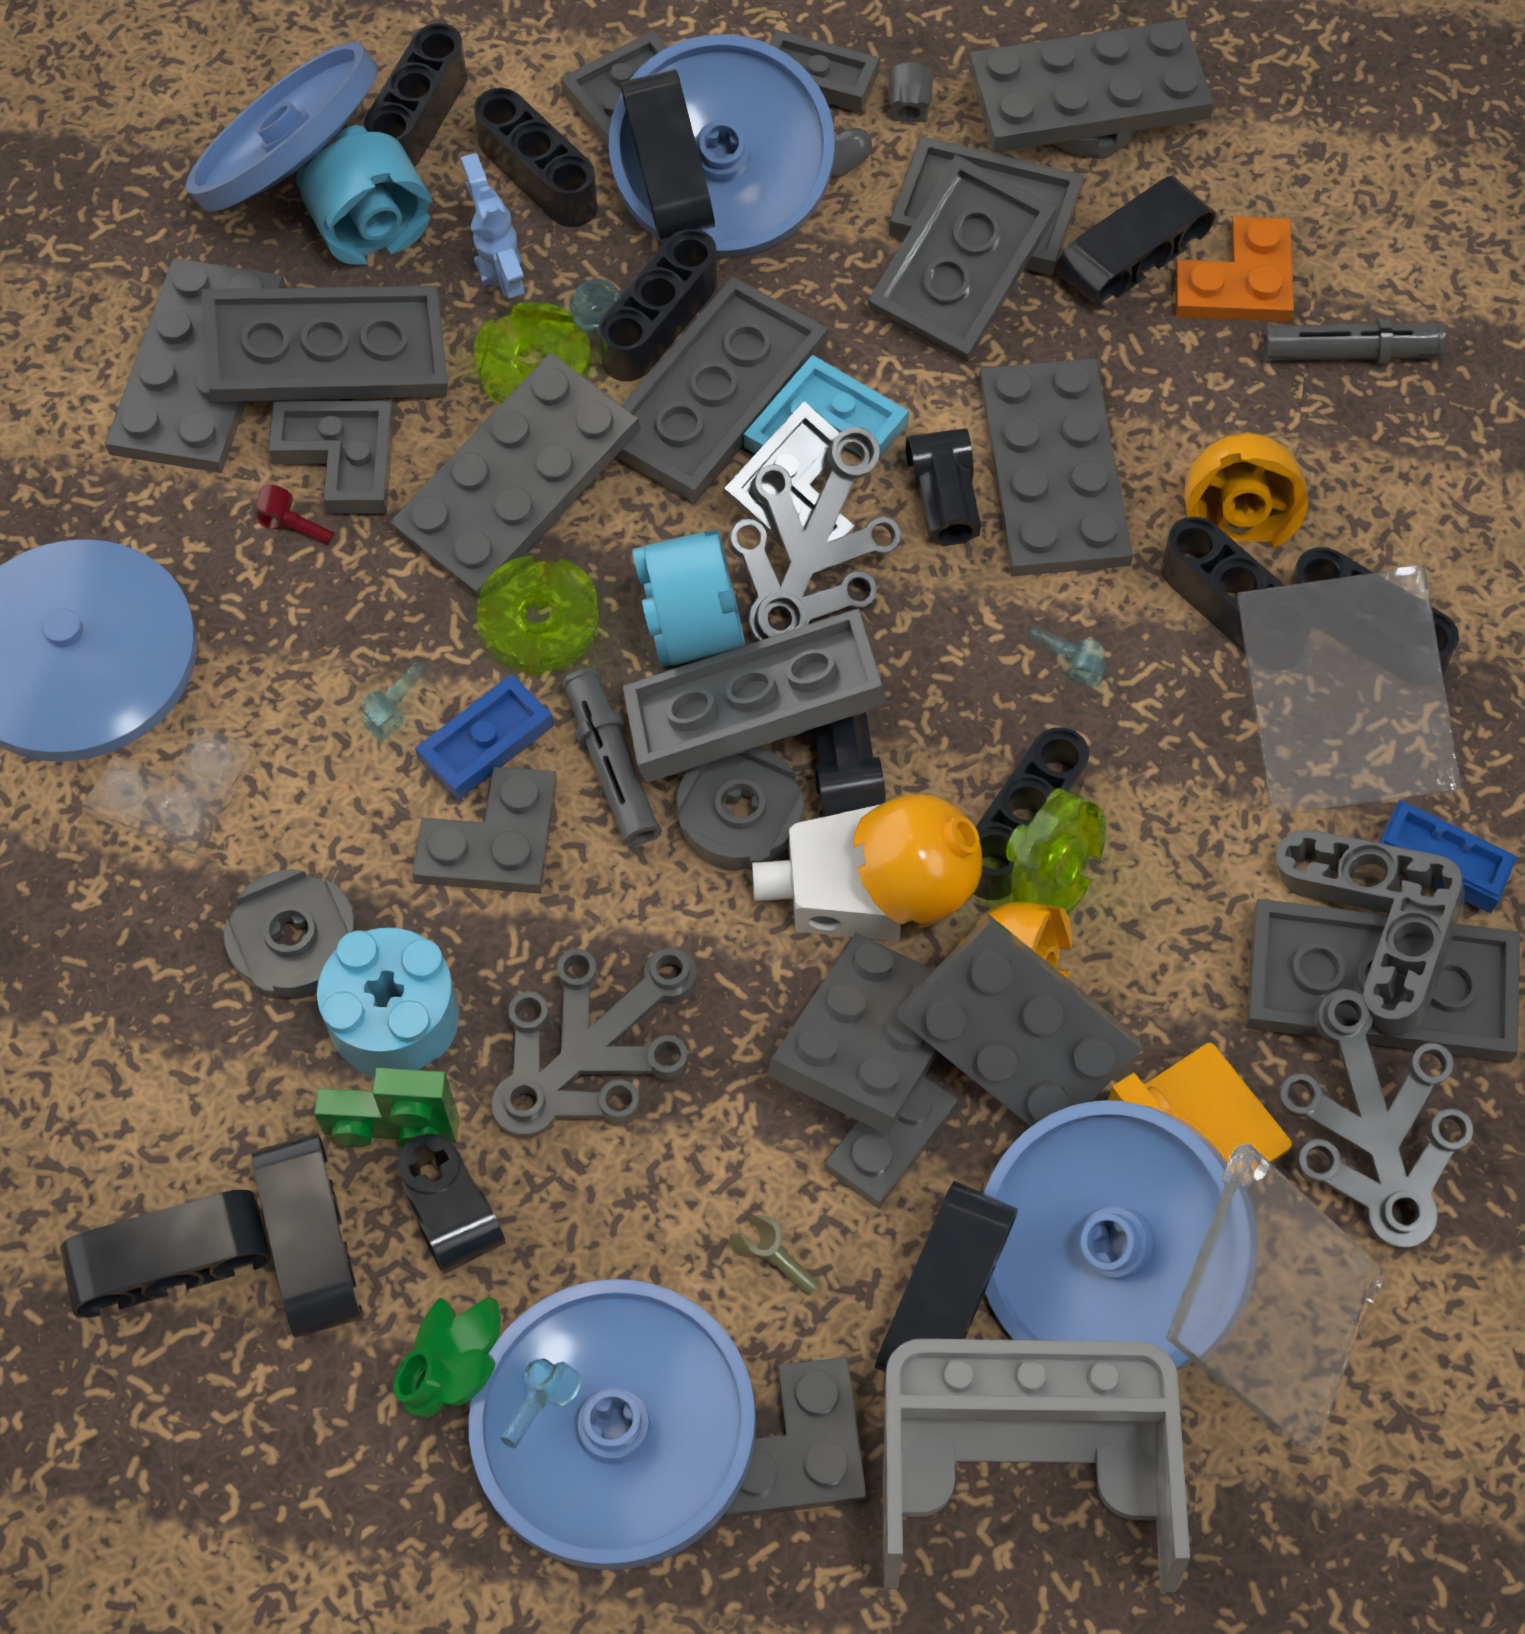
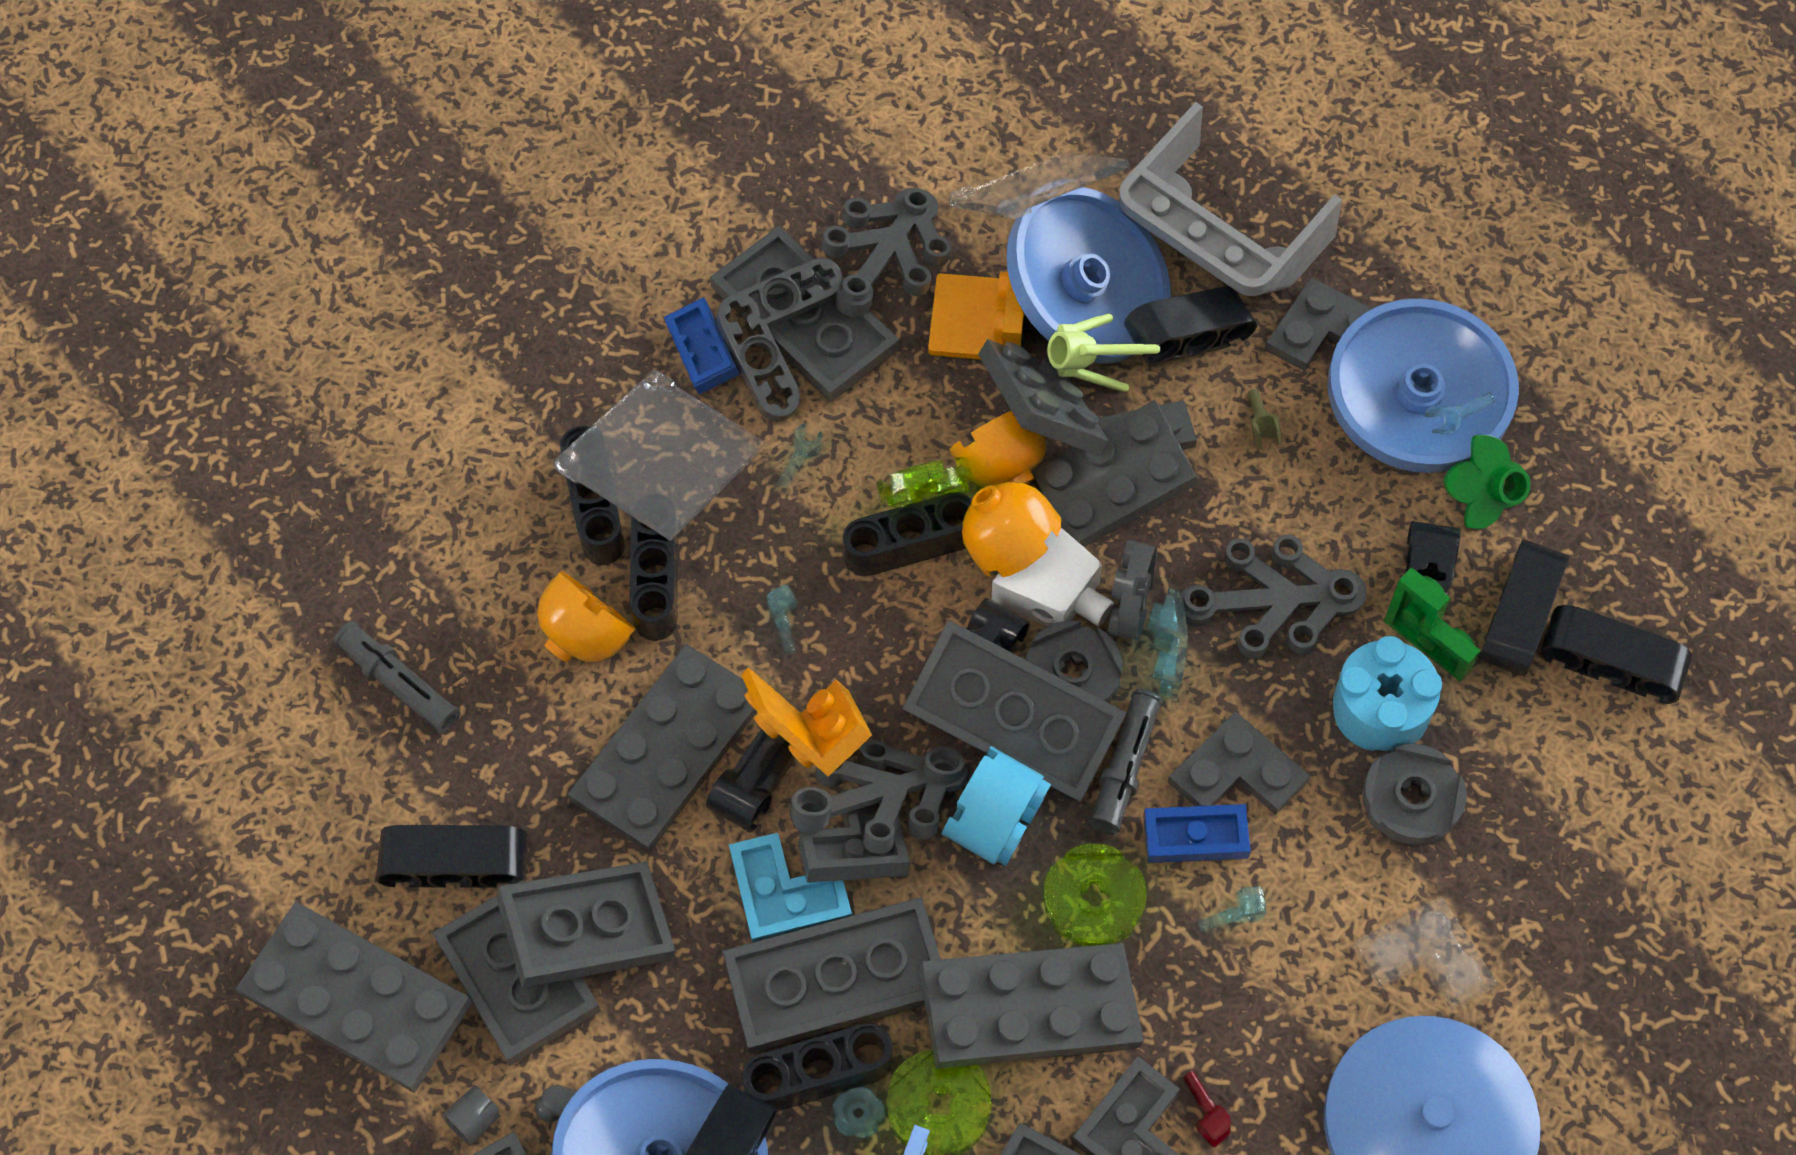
camera: 140 degrees left, 0 degrees up
orange plate [1175,216,1294,322] -> none
none -> light orange bracket [741,668,872,777]
none -> clear light blue hand [777,424,823,489]
none -> yellowish green plant [1047,314,1160,392]
none -> dark grey plate [1108,540,1157,640]
none -> clear light blue slope [1147,588,1187,702]

